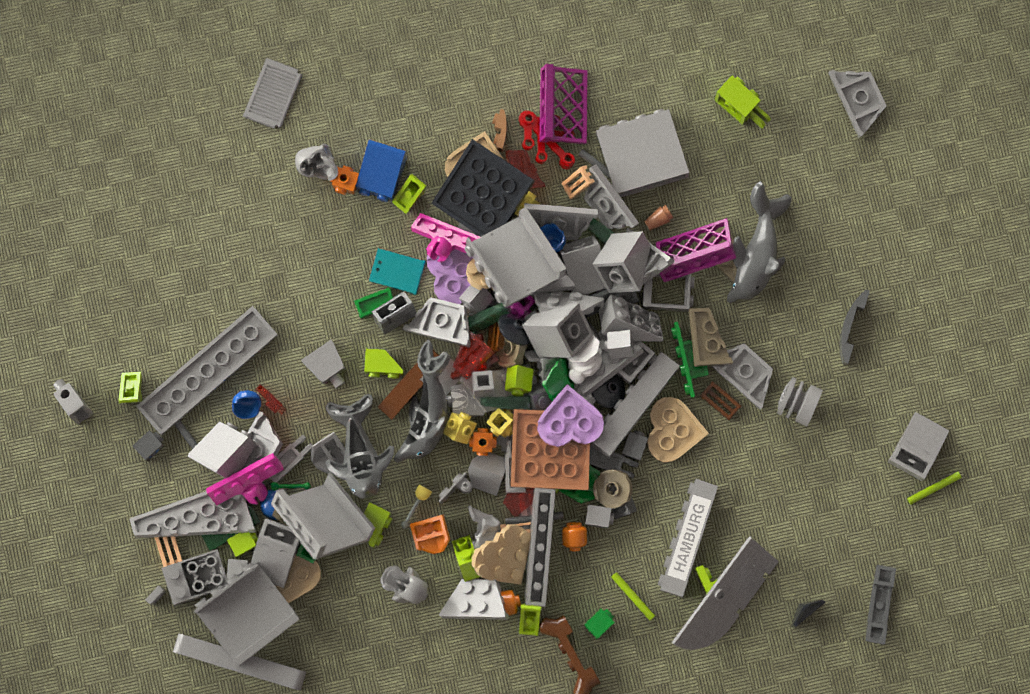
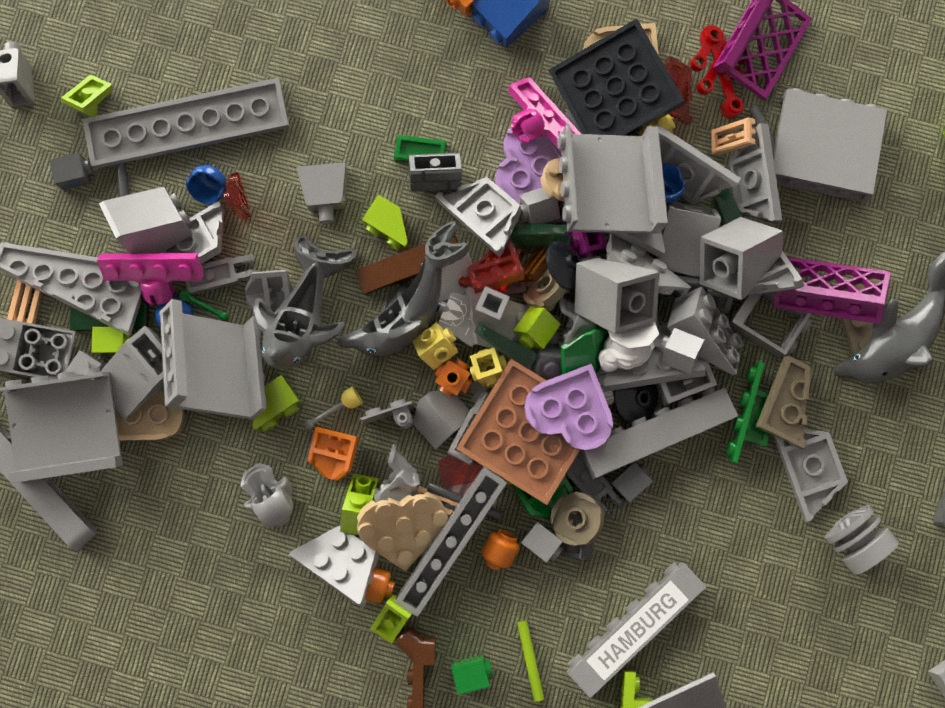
camera: 30 degrees right, 0 degrees up
teal container [369,248,426,295] -> none
lime slope [392,174,426,214] -> none
medium nougat slope [492,109,507,153] -> none
nougat cone [644,205,674,231] -> none
tan plate [647,397,709,463] -> none
reddish brown tile [700,381,741,421] -> none

